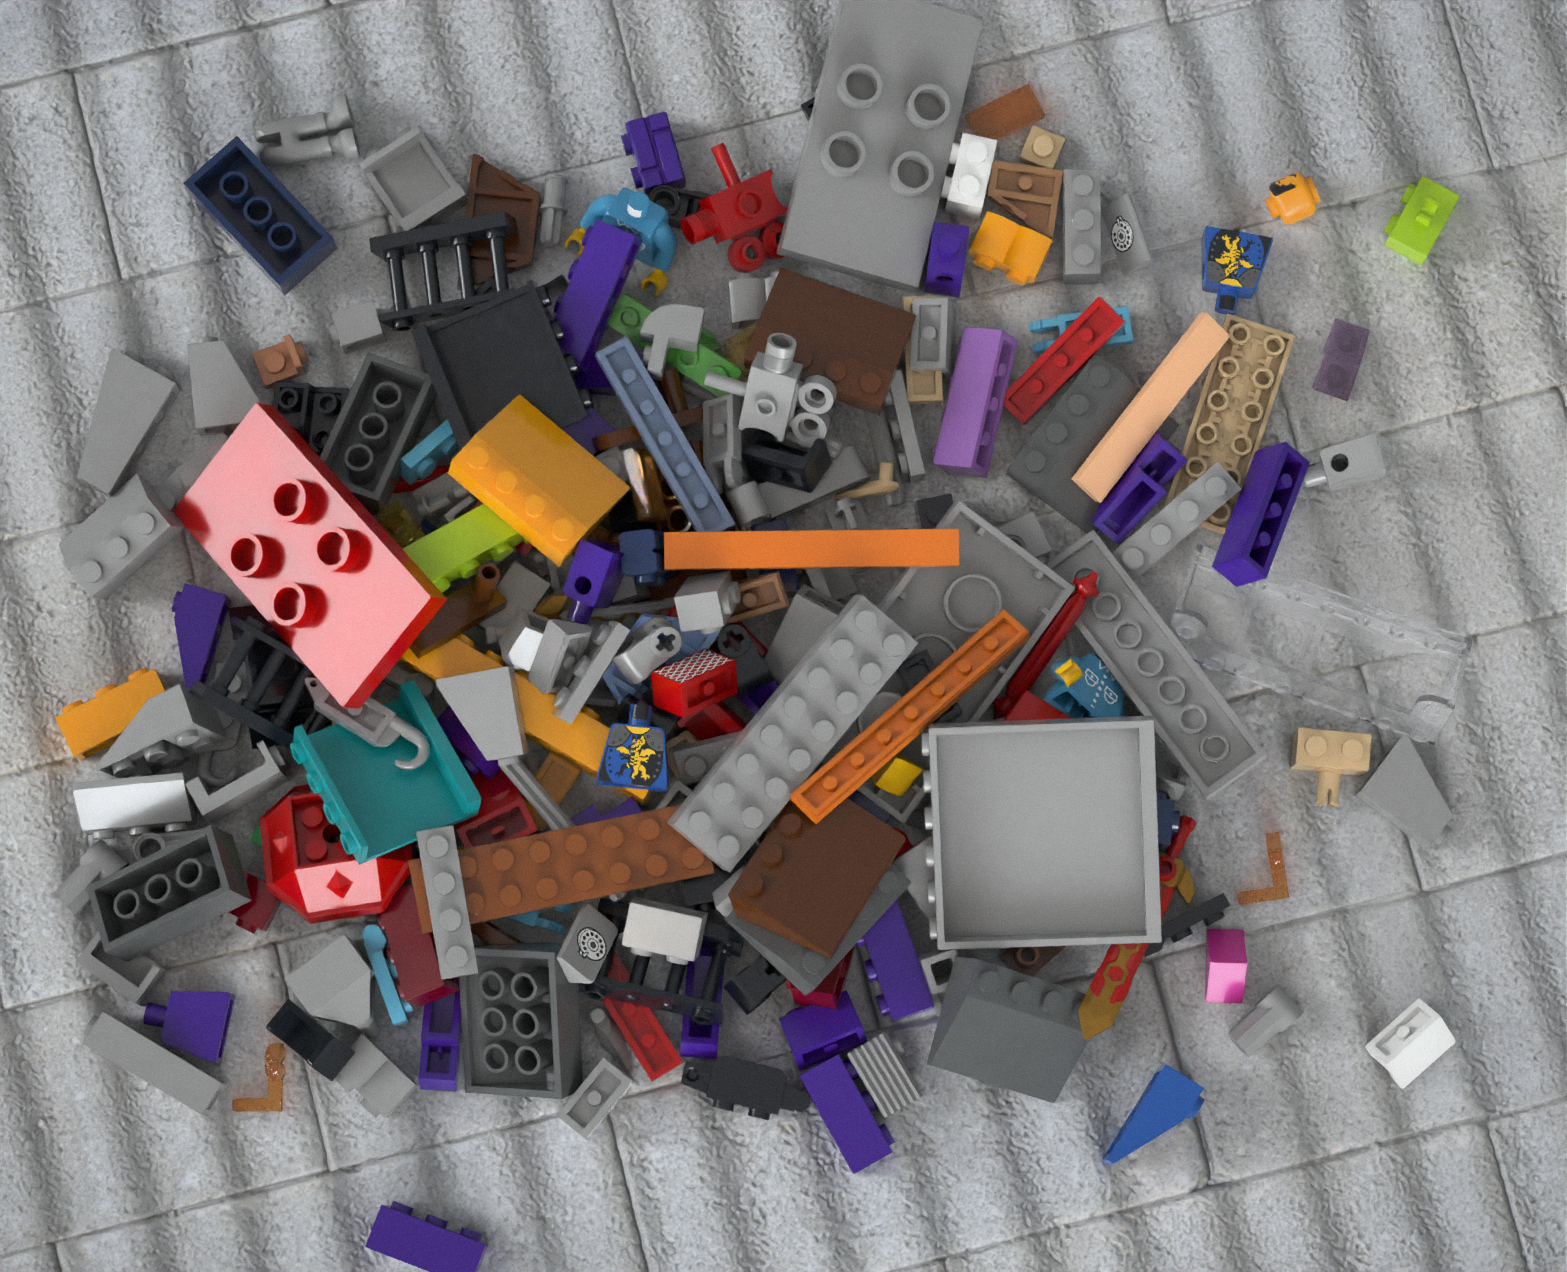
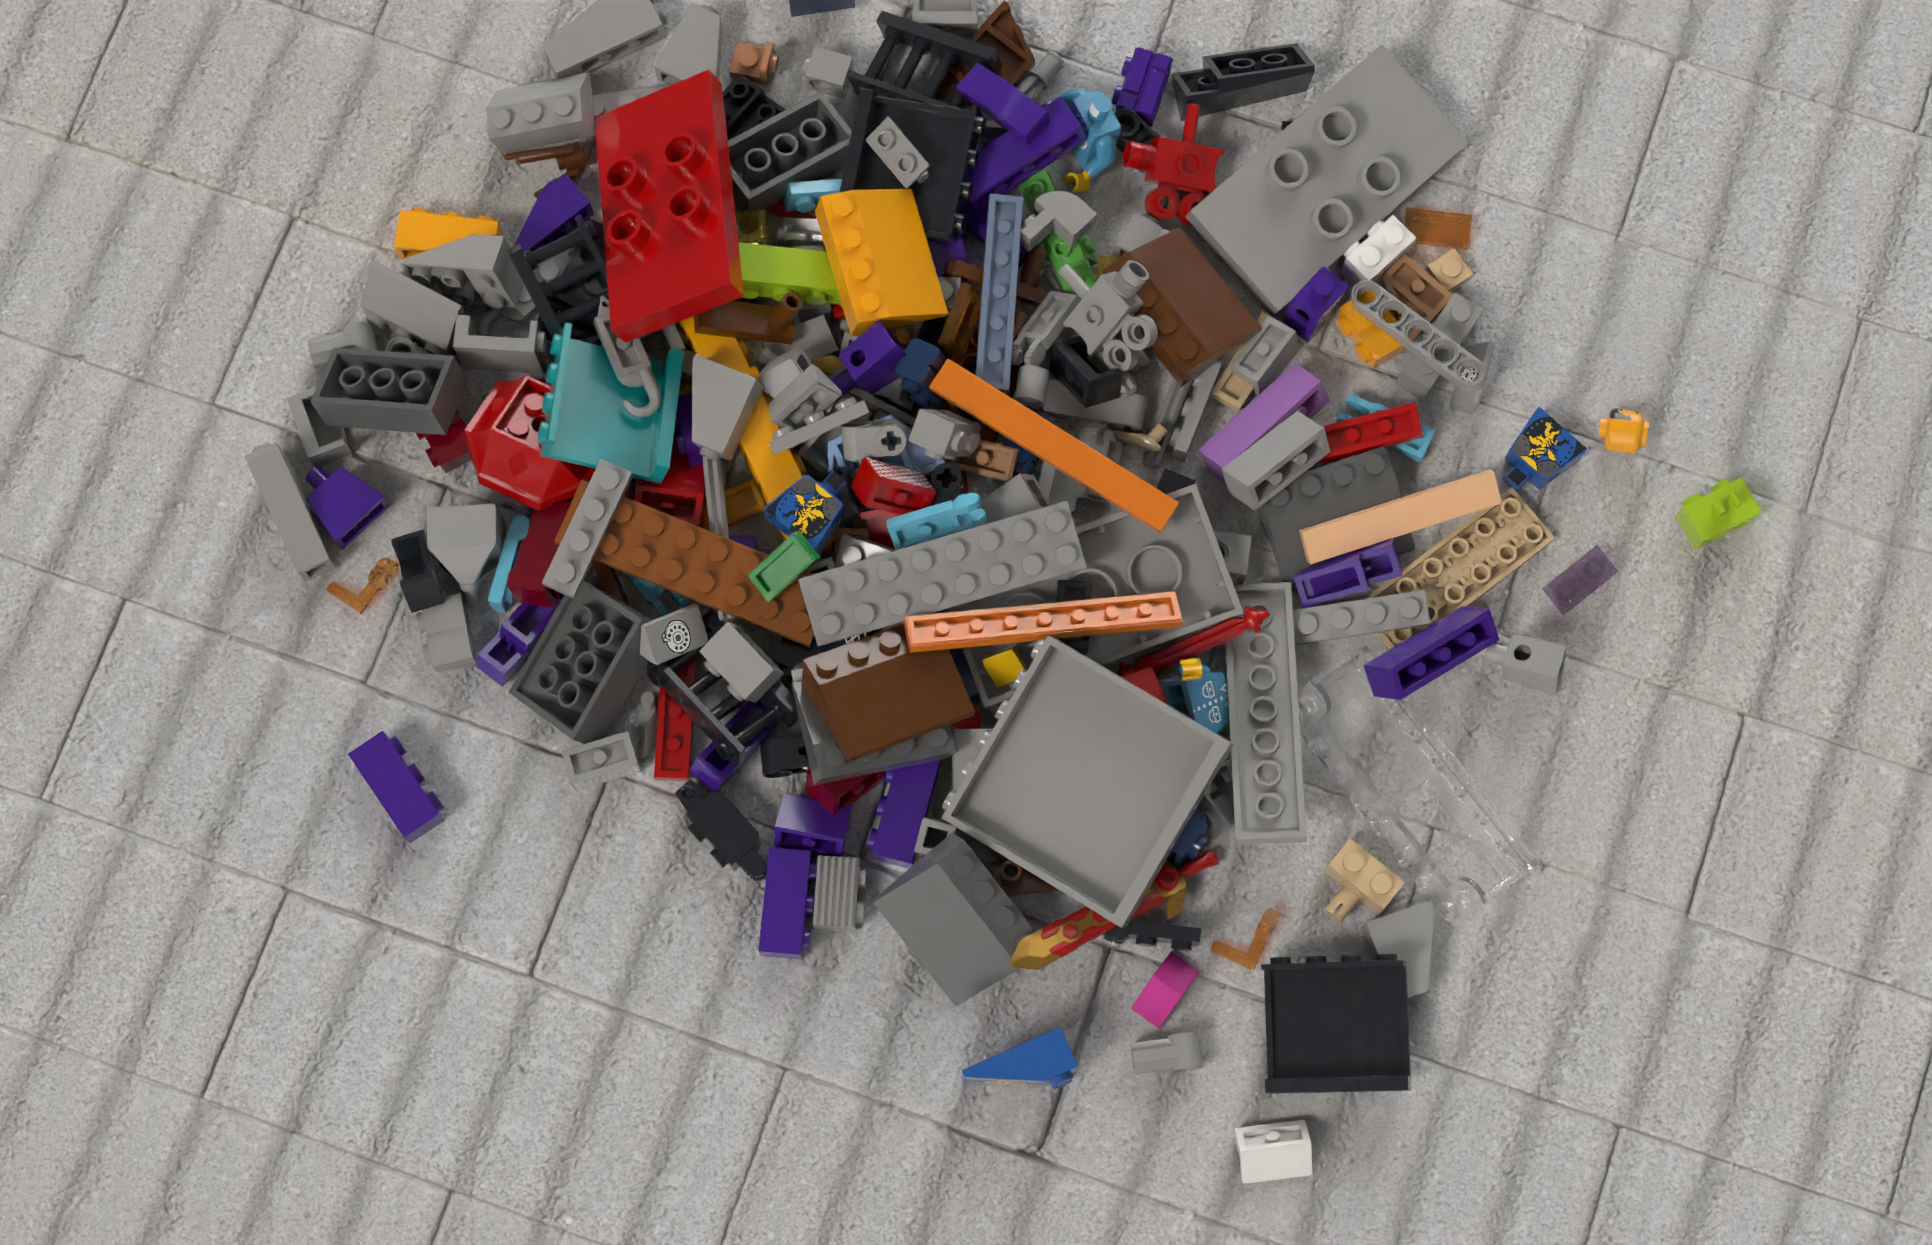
camera: 35 degrees right, 5 degrees down
none -> reddish brown plant [504,141,586,198]
none -> green tile [747,531,820,602]
none -> light grey hinge [865,117,930,189]
none -> medium azure hinge [886,492,987,550]
none -> dark purple slope [956,63,1050,145]
none -> black slope [1171,43,1315,121]
none -> light grey brick [1222,411,1331,511]
none -> black panel [1261,954,1412,1094]
none -> light grey beam [1351,280,1486,393]

